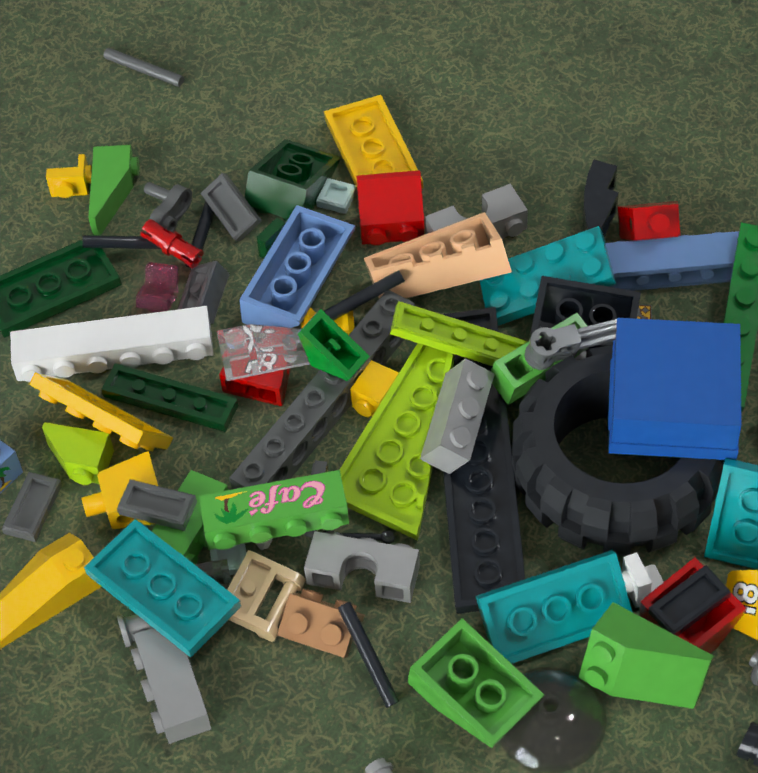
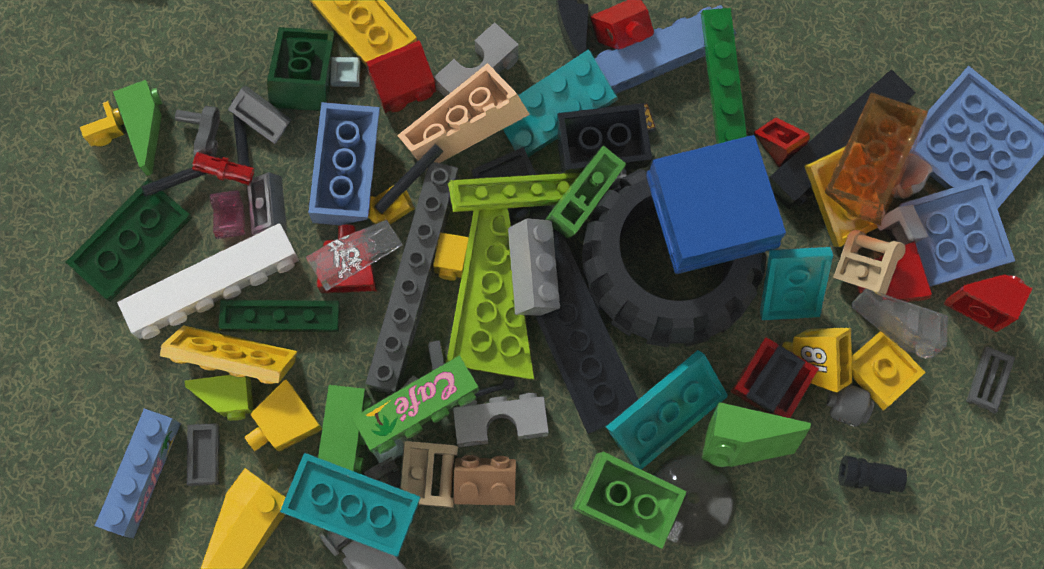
camera: 25 degrees left, 20 degrees up
dark grey tile [117,479,197,531] -> none
dark green tile [256,218,285,259] -> none
green slope [298,309,370,381] -> none
black bar [337,602,400,708] -> none
dark grey connector [524,319,617,370] -> none
white bracket [622,553,664,608] -> none

